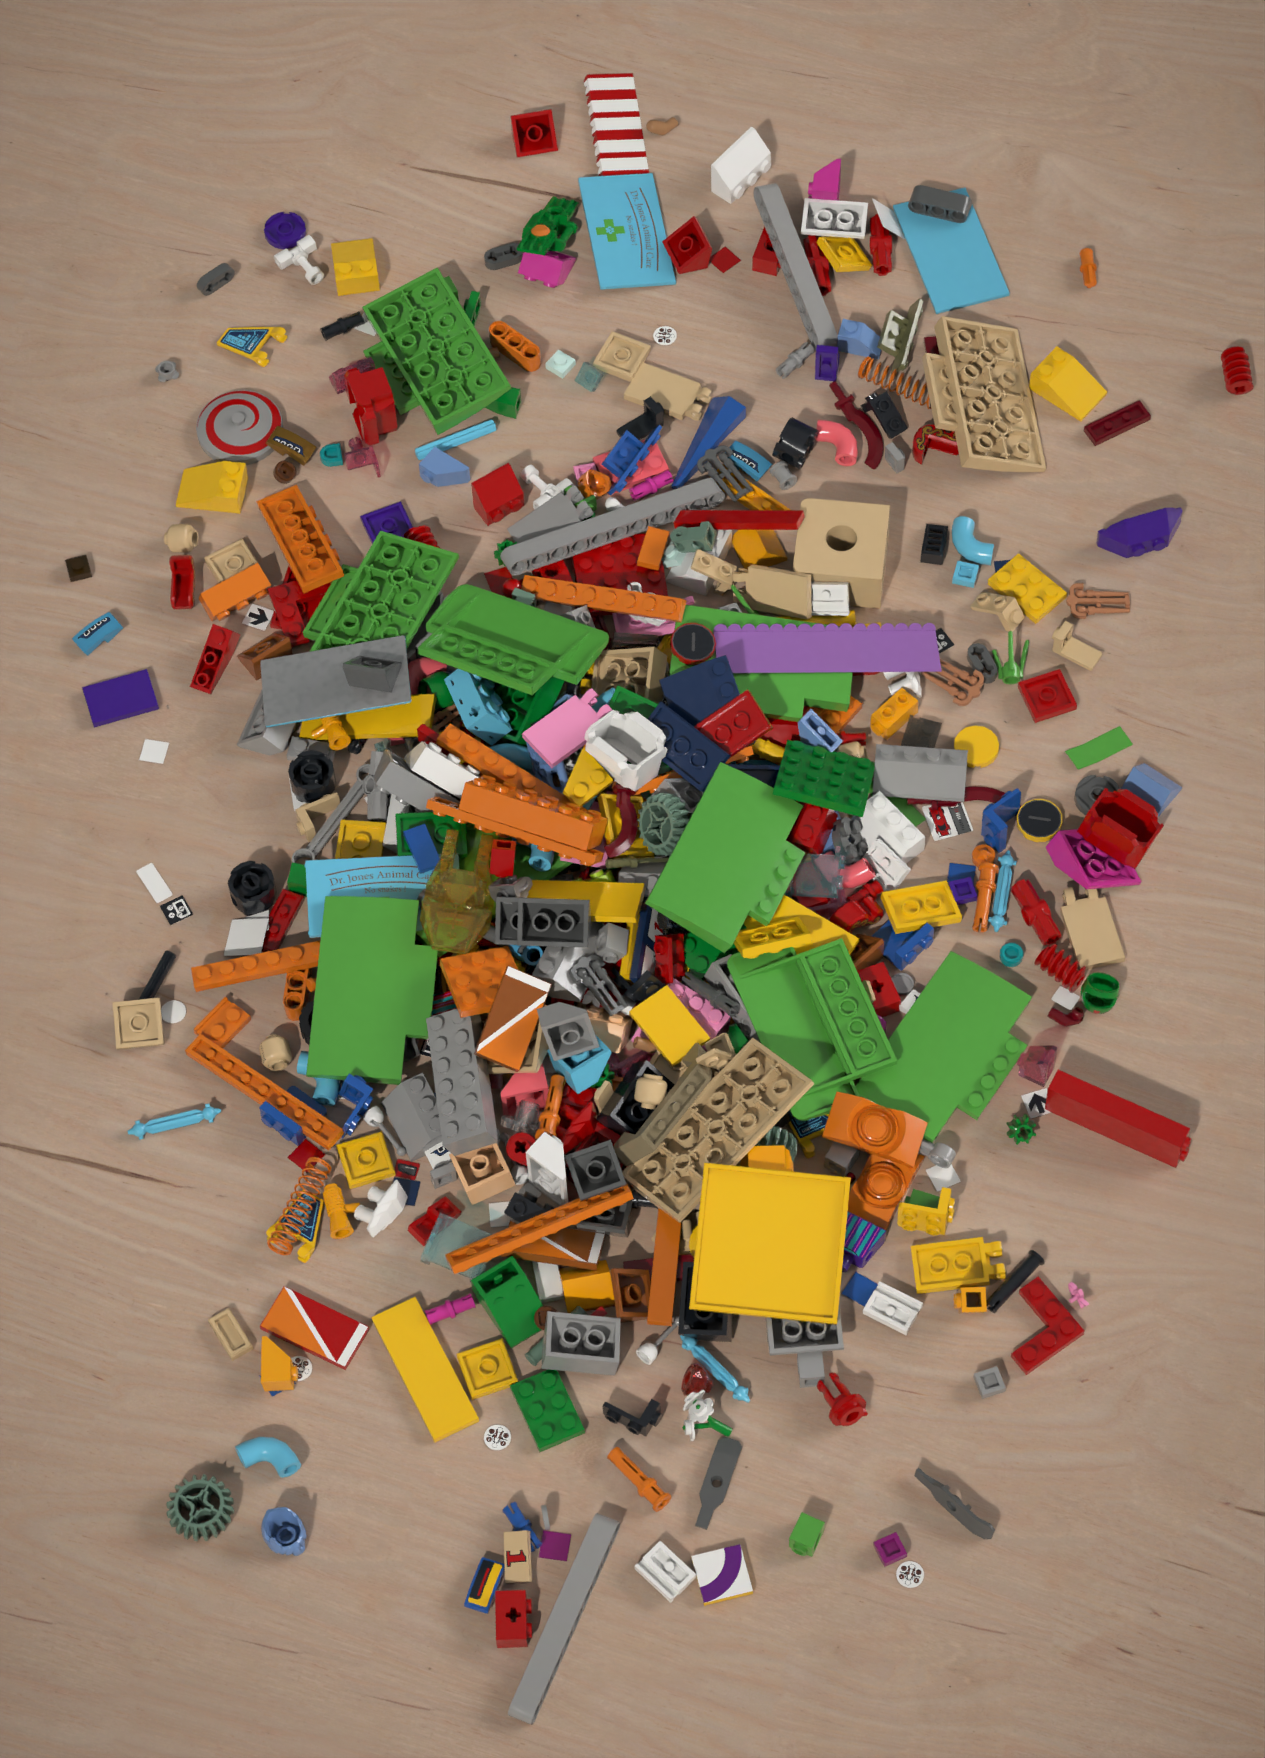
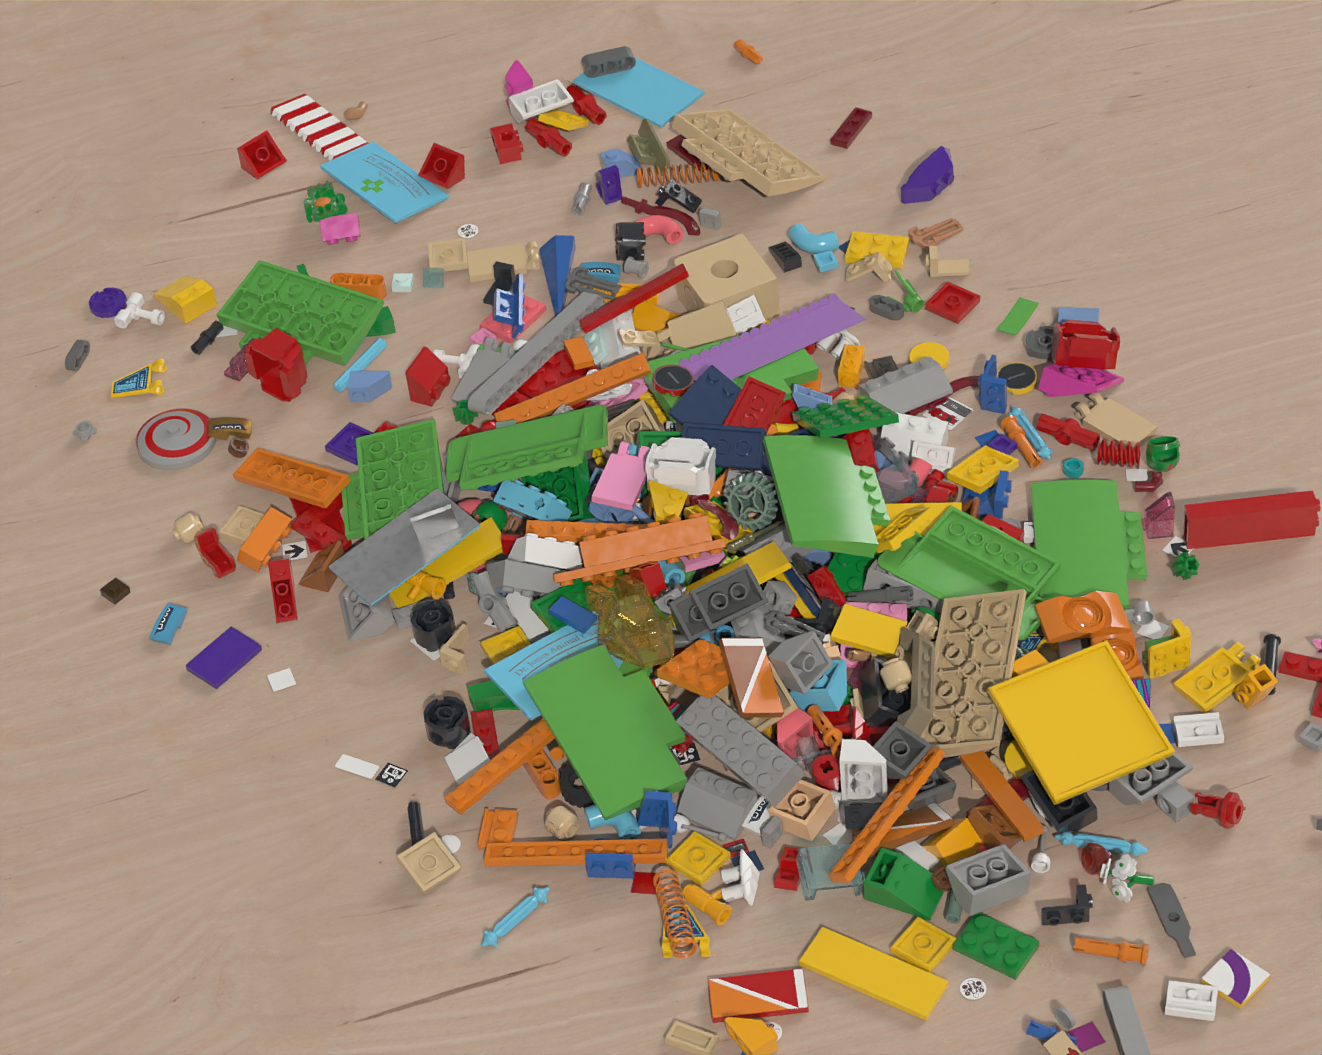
camera: 30 degrees left, 15 degrees down
yellow slope [176,461,248,514] -> none
light grey piece [292,764,370,863] -> none
teal tile [320,443,343,467] -> none
clear pink bracket [344,437,381,478] -> none
dark pink pin [425,1293,476,1325] -> none
dark grey beam [484,243,523,270] -> none
orange piece [577,469,611,500] -> none
dark pink pin [629,470,673,501] -> none
sand green leg [670,521,717,553] -> none
red sticker [709,246,741,273] -> none
white slope [711,127,771,204] -> none
light grey beam [753,183,838,350] -> none
bright green brick [789,1512,825,1557] -> none
red animal [912,424,959,465] -> none
nougat piece [921,659,984,706] -> none
orange tile [972,844,995,867] -> none
yellow slope [1029,346,1107,422] -> none
red piece [1221,346,1254,395] -> none

